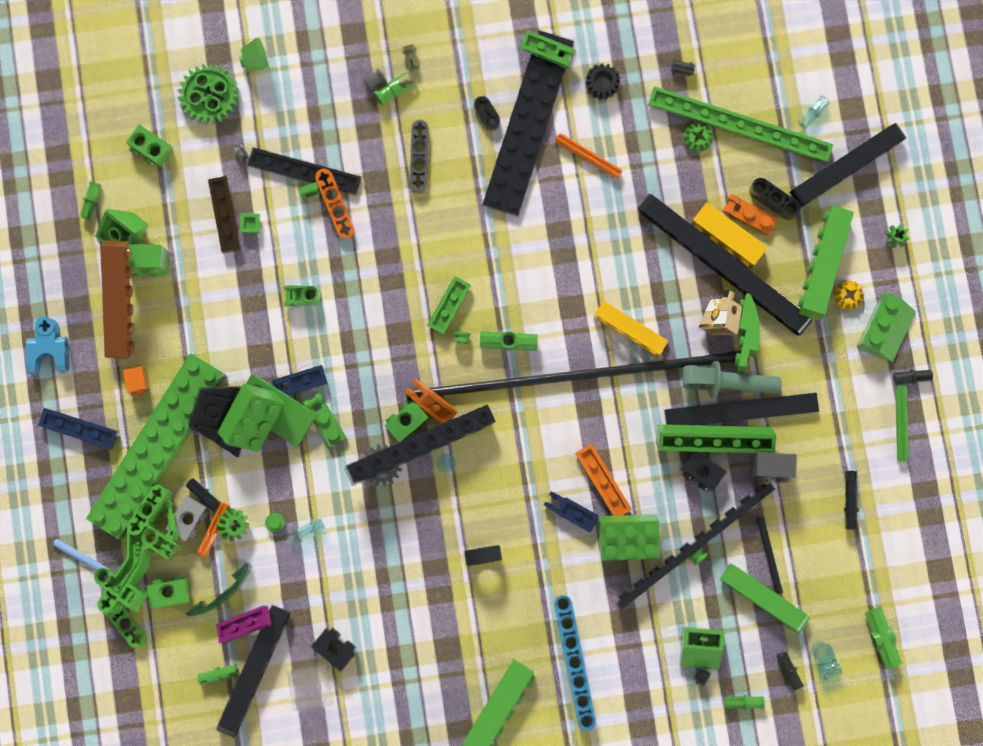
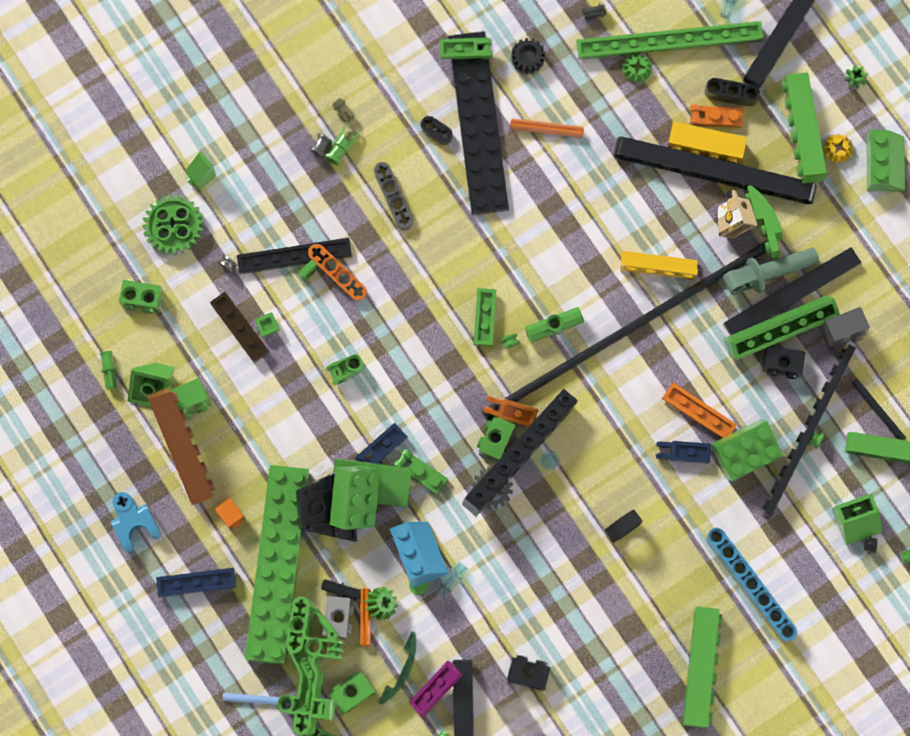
camera: 25 degrees left, 5 degrees down
none -> dark azure slope [390,522,448,588]

